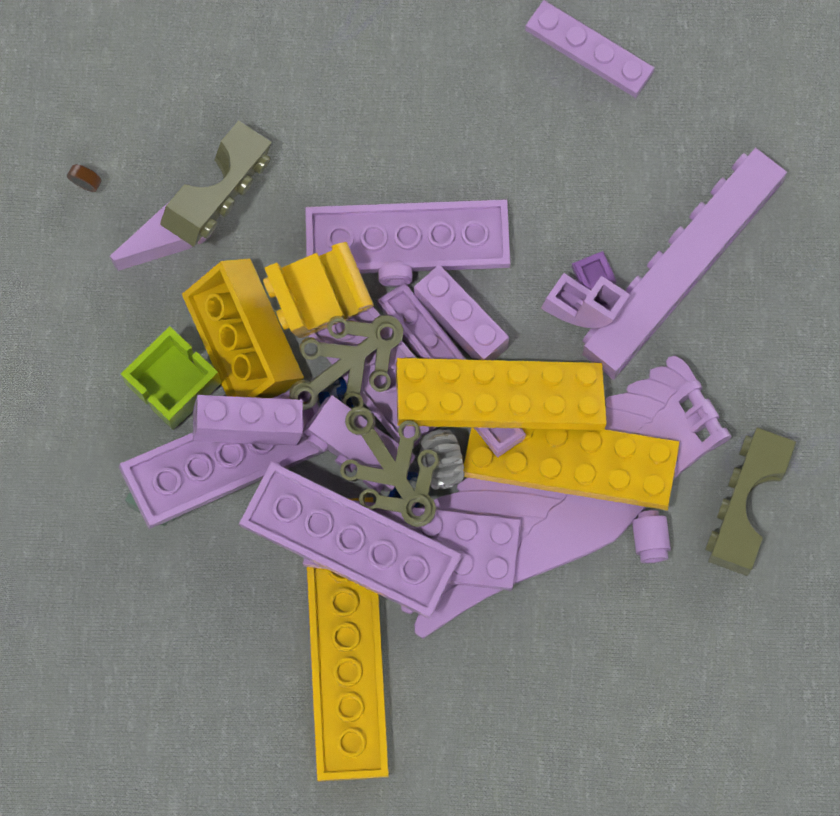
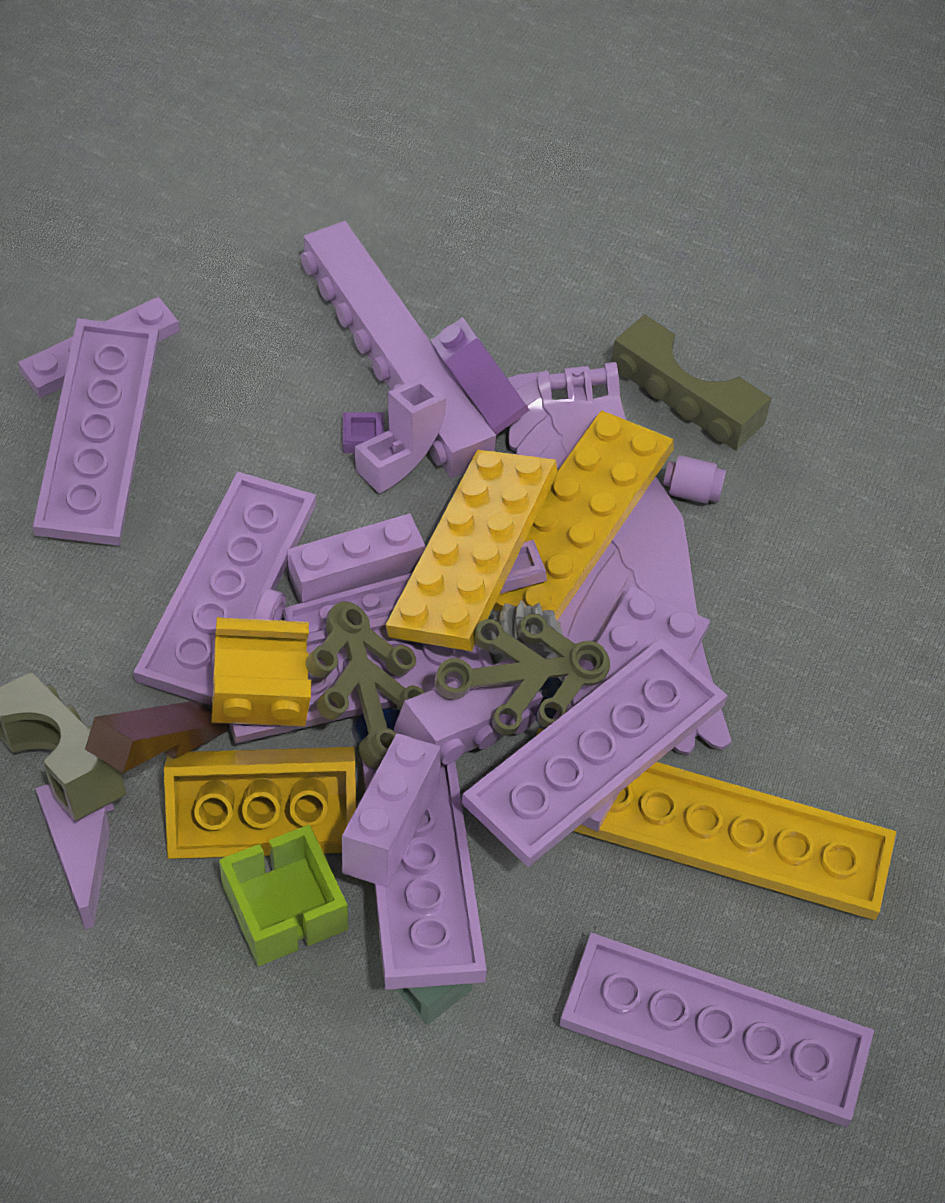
camera: 75 degrees left, 20 degrees down
none -> lavender plate [33,318,159,546]
none -> reddish brown slope [85,701,229,773]
none -> medium lavender slope [431,317,530,435]
none -> lavender plate [559,933,874,1127]

